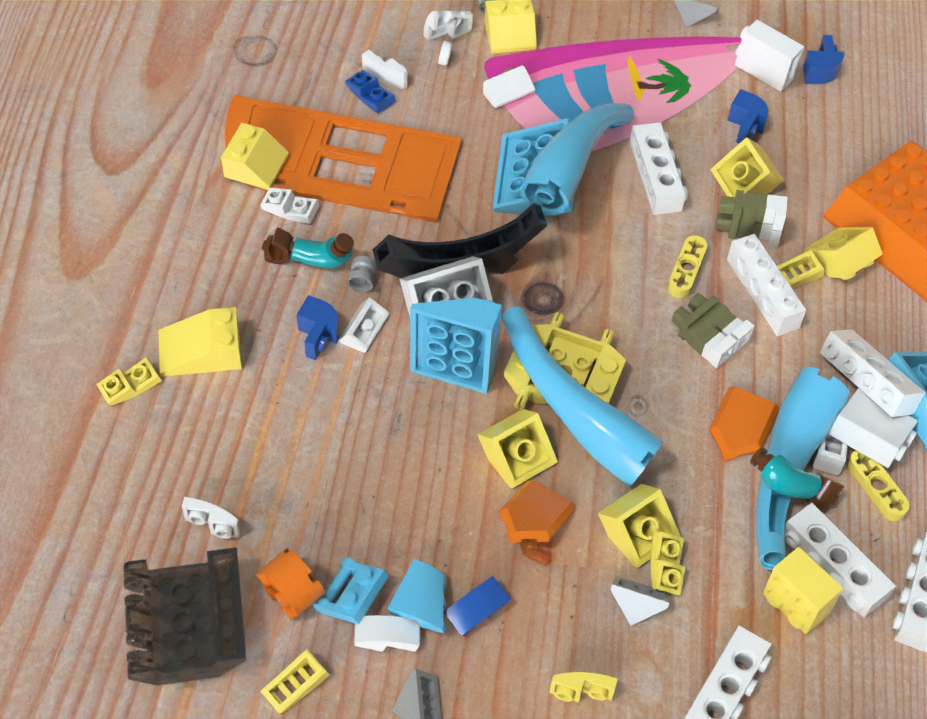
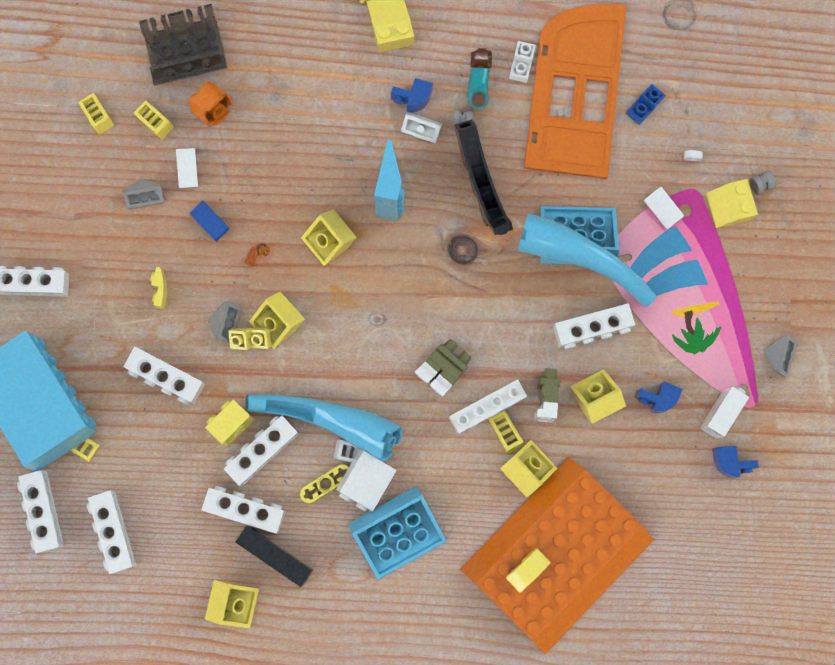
camera: 85 degrees right, 25 degrees up
white slope [182,497,240,539] -> none
light yellow slope [221,122,289,190] -> none
medium azure plate [313,557,389,624] -> none
white slope [362,50,408,90] -> none
medium azure slope [388,559,446,633] -> none
white brick [400,257,493,316] -> none
white slope [423,11,473,41] -> none
orange tile [499,480,575,543] -> none
medium azure brick [502,307,663,487] -> none
light yellow piece [504,312,626,410] -> none
light yellow beam [668,235,707,298] -> none
orange tile [709,386,780,462] -> none
teal piece [750,447,845,512] -> none
white brick [820,329,926,417] -> none

